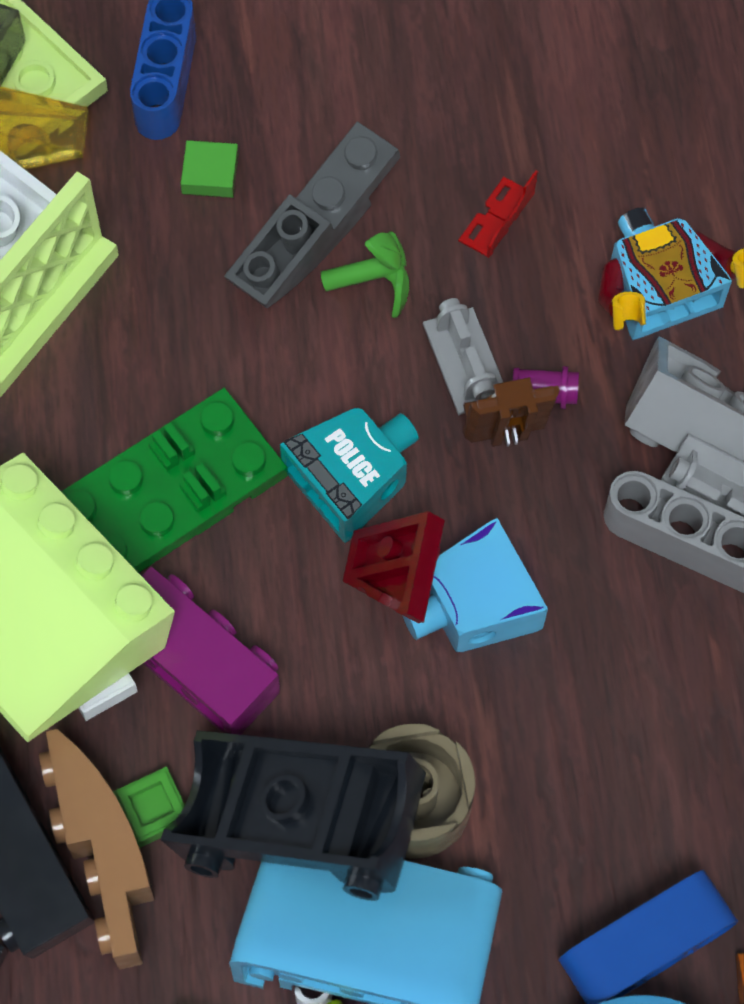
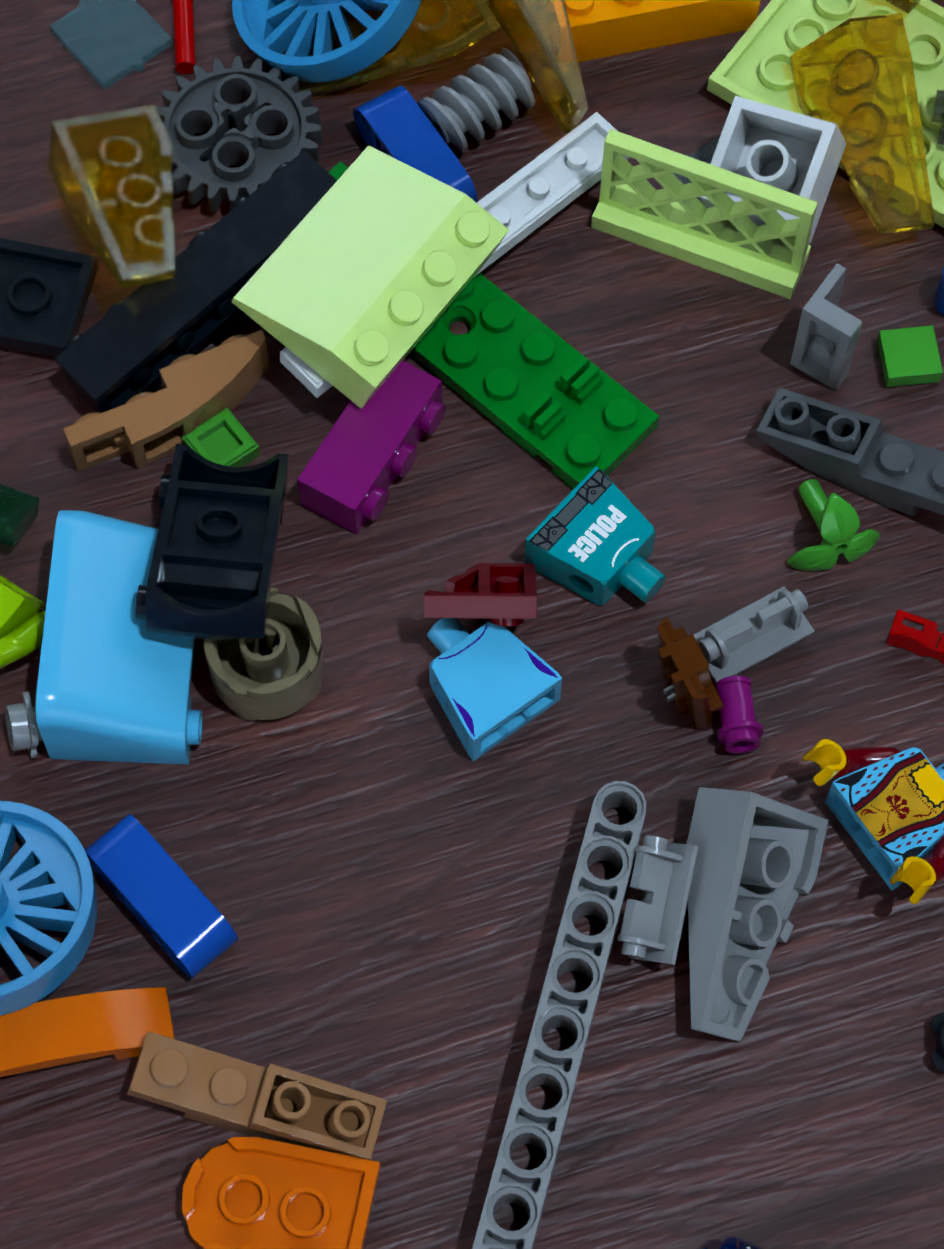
camera: 80 degrees right, 0 degrees up
none -> light grey panel [790,263,862,391]

